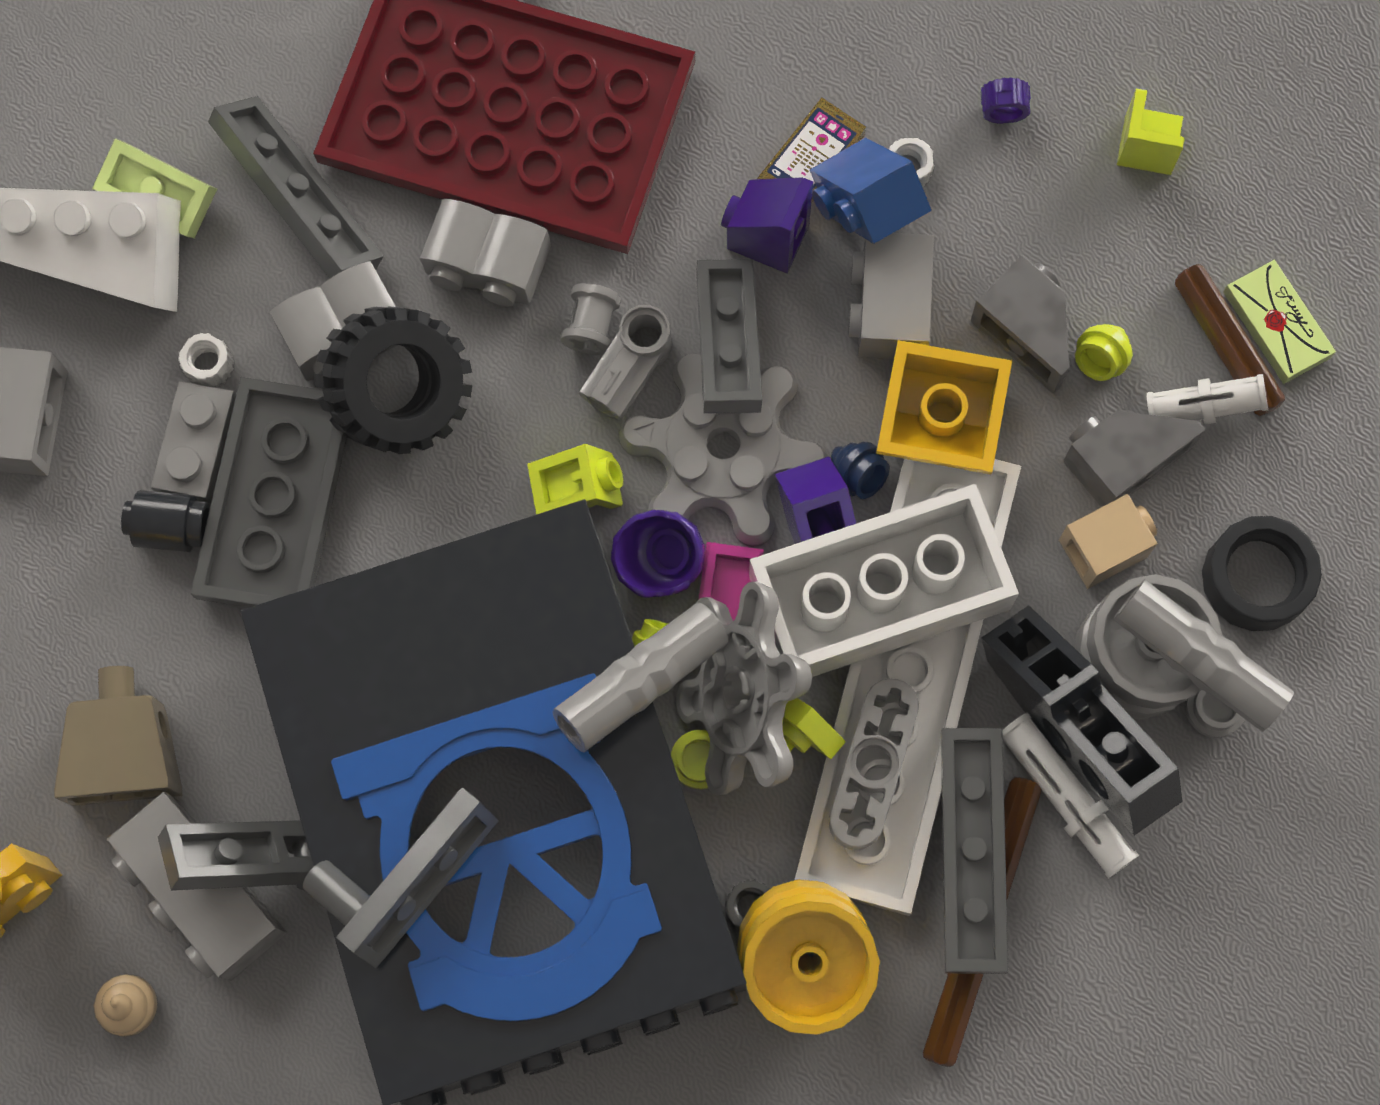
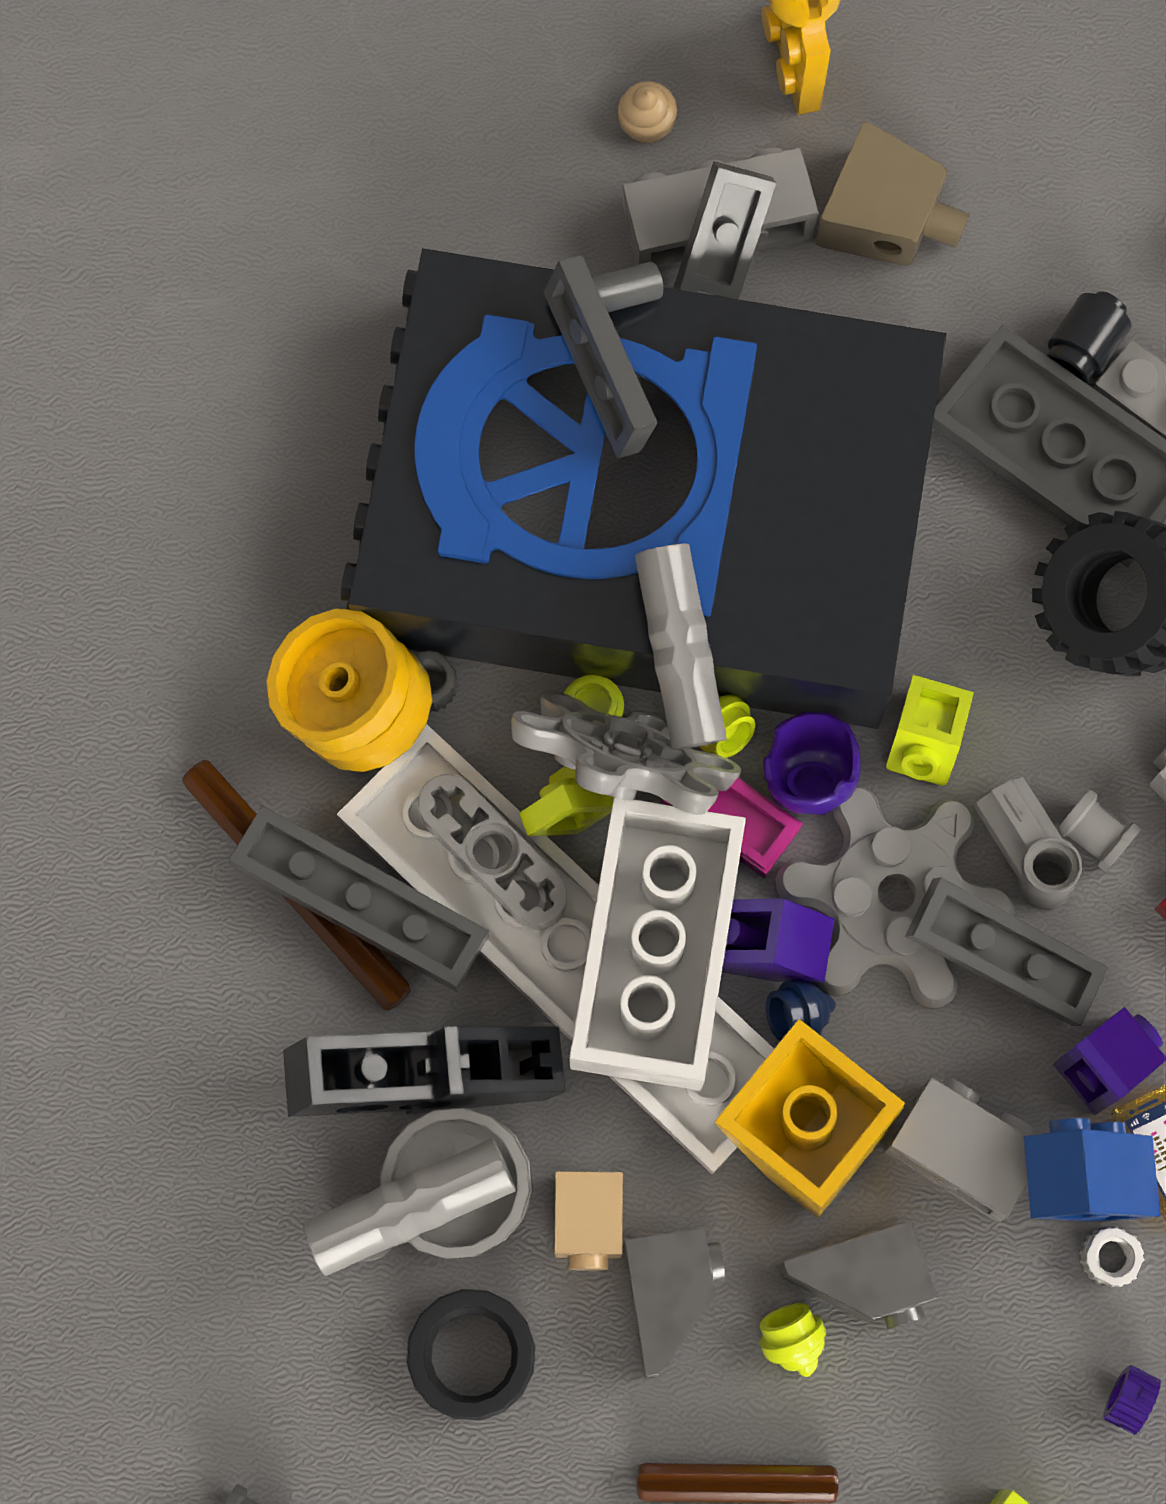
camera: 115 degrees right, 0 degrees up
white pin [1002,713,1139,879] -> none
white pin [1147,374,1268,424] -> none

